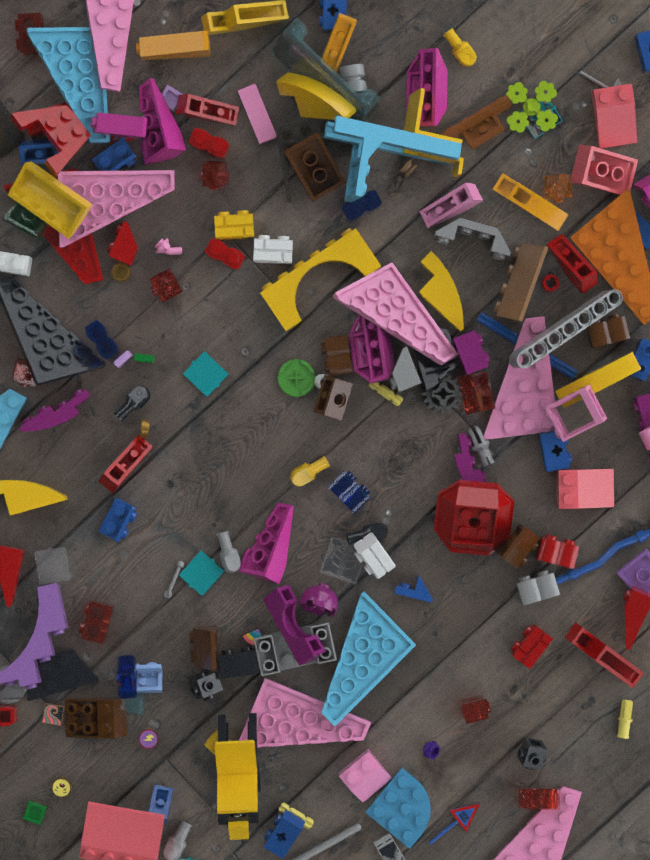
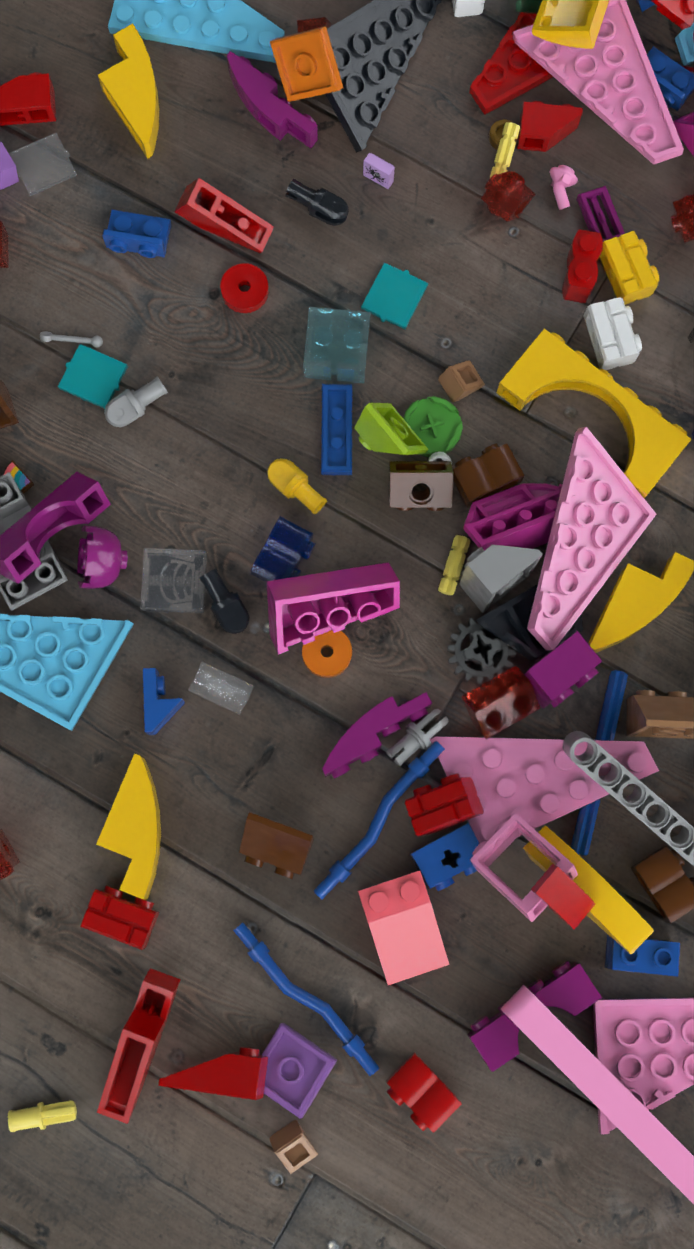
camera: 75 degrees right, 10 degrees down
clear blue brick [85,320,120,360] -> none
green tile [134,353,155,363] -> none
pearl gold tile [140,419,150,439] -> none
dark pink wedge [238,503,294,584] -> none
white brick [354,533,396,579] -> none
red piece [434,479,515,556] -> none
light grey brick [515,570,560,606] -> none
red brick [535,534,579,569] -> none
none -> yellow slope [96,753,161,900]
none -> clear hips [188,662,254,715]
none -> red piece [220,263,269,313]
none -> dark pink wedge [267,562,400,655]
none -> orange tile [270,26,343,102]
none -> orange piece [302,630,352,678]
none -> clear light blue piece [303,307,371,383]
none -> blue bar [314,741,445,900]
none -> blue tile [321,384,352,475]
none -> lime slope [354,403,429,455]
none -> red brick [404,773,484,837]
none -> medium nougat slope [438,360,485,402]
none -> light yellow axle [490,122,520,183]
none -> red slope [531,863,595,930]
none -> magenta tile [576,186,625,242]

